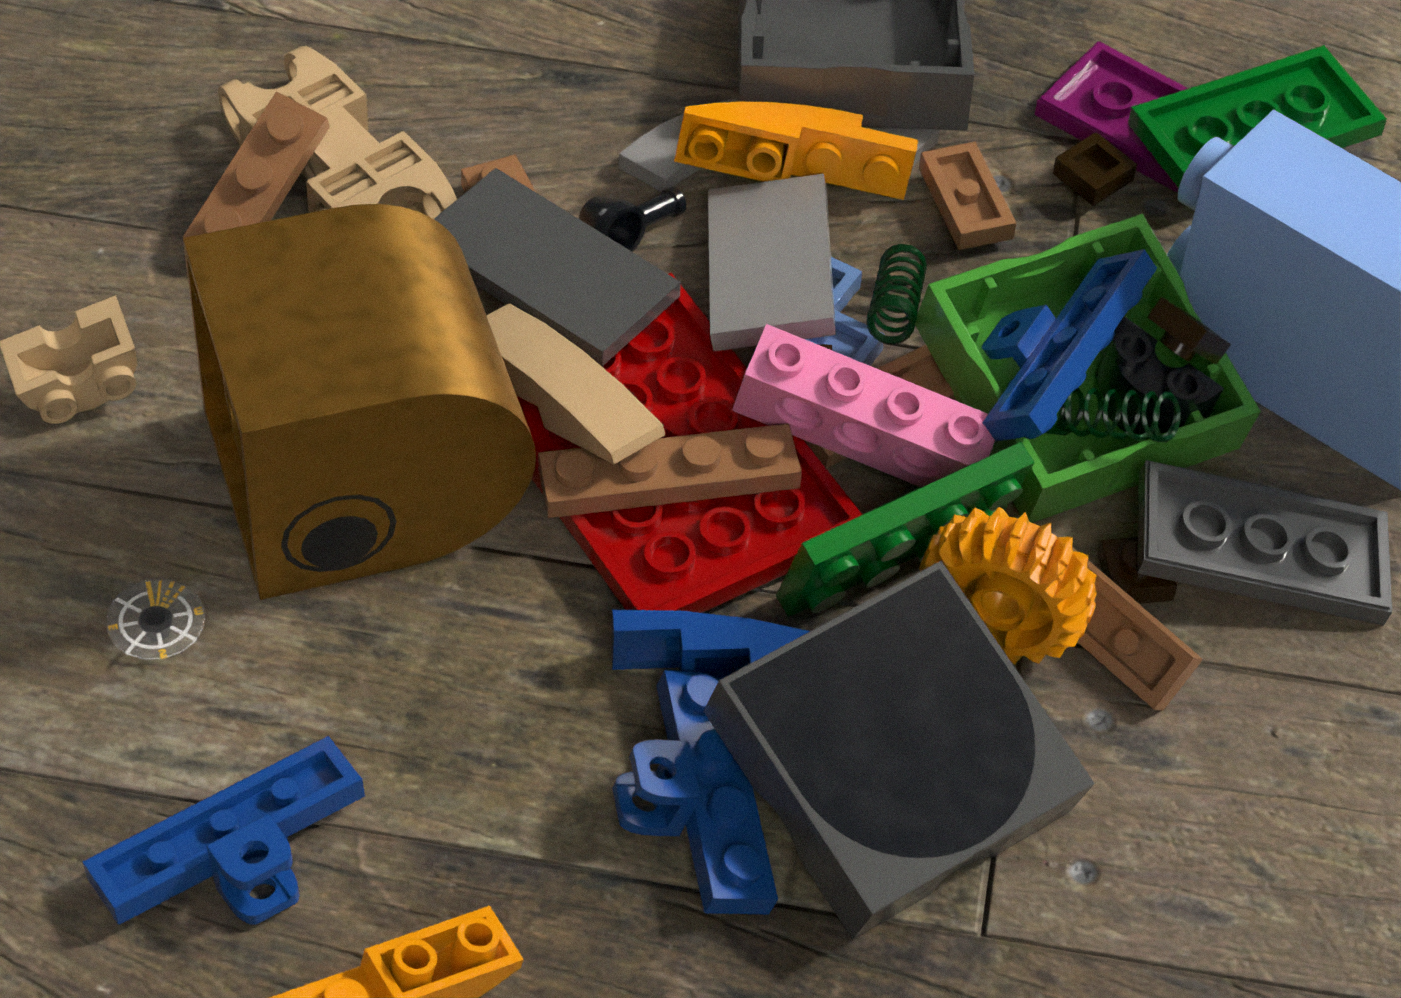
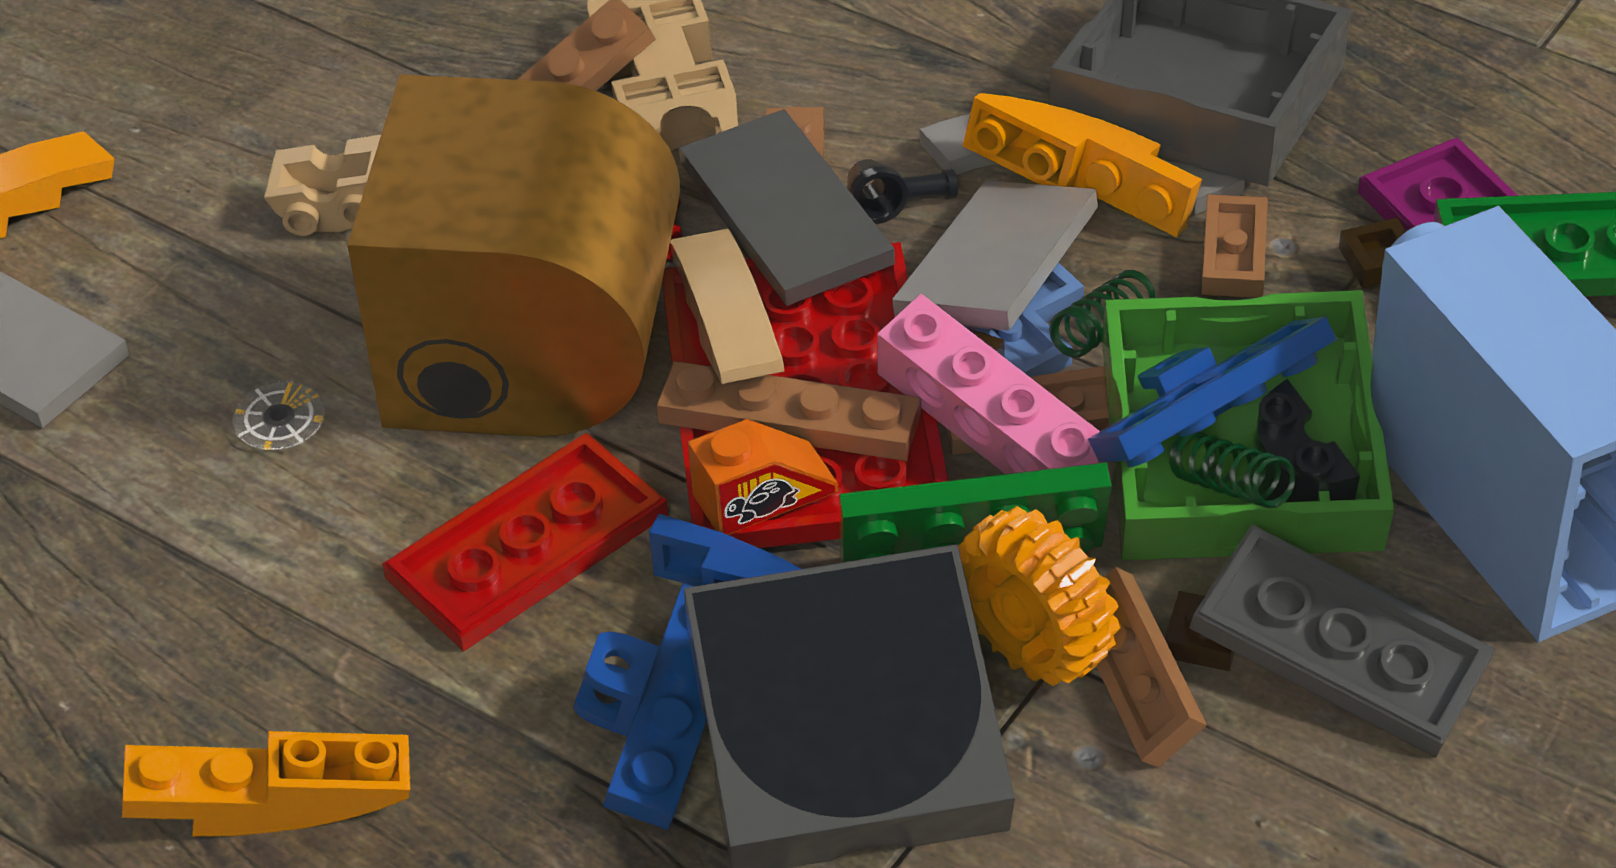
camera: 30 degrees right, 5 degrees down
blue plate [83,736,365,925] -> none
dark brown plate [1147,297,1231,365] -> none
none -> red tile [382,433,668,652]
none -> orange slope [688,419,838,535]

